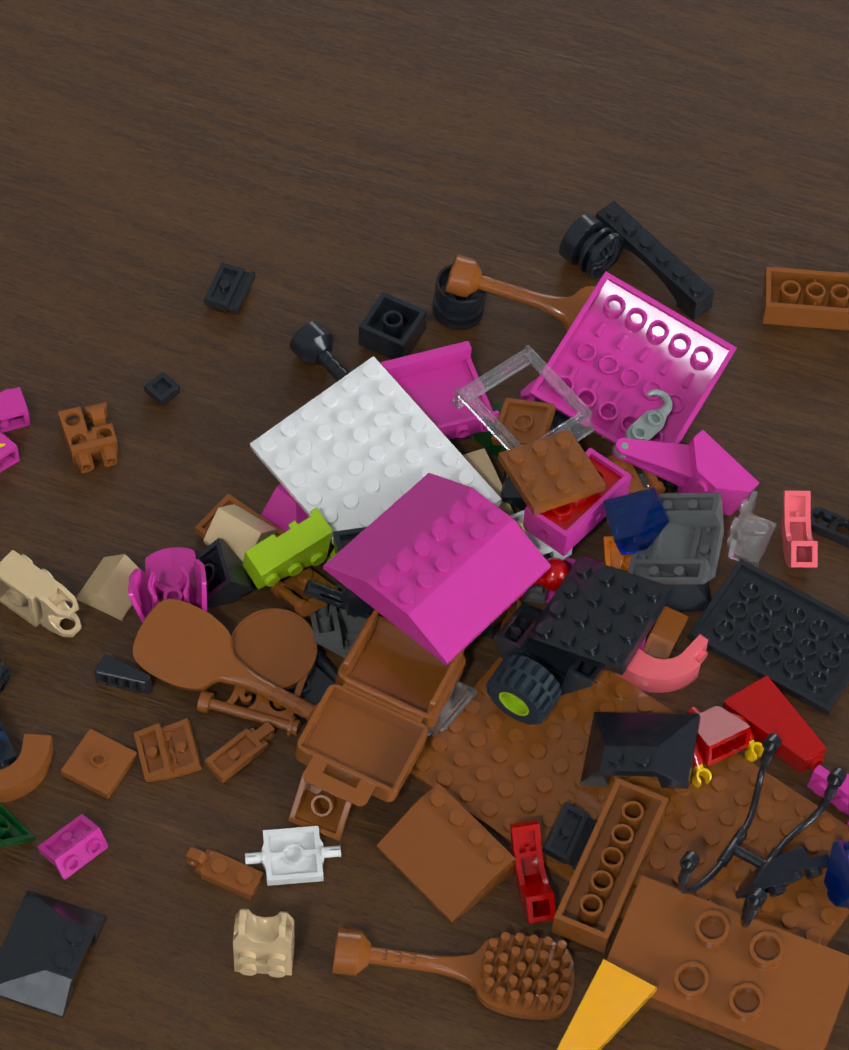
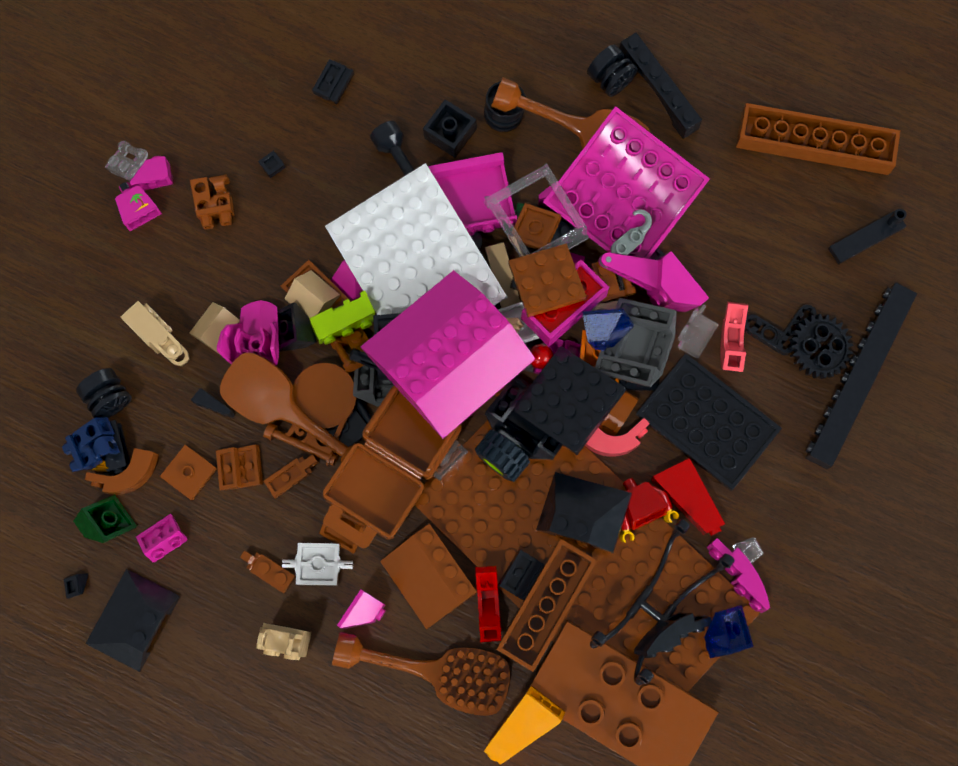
camera: 15 degrees right, 20 degrees up
none -> slope [337,590,386,629]

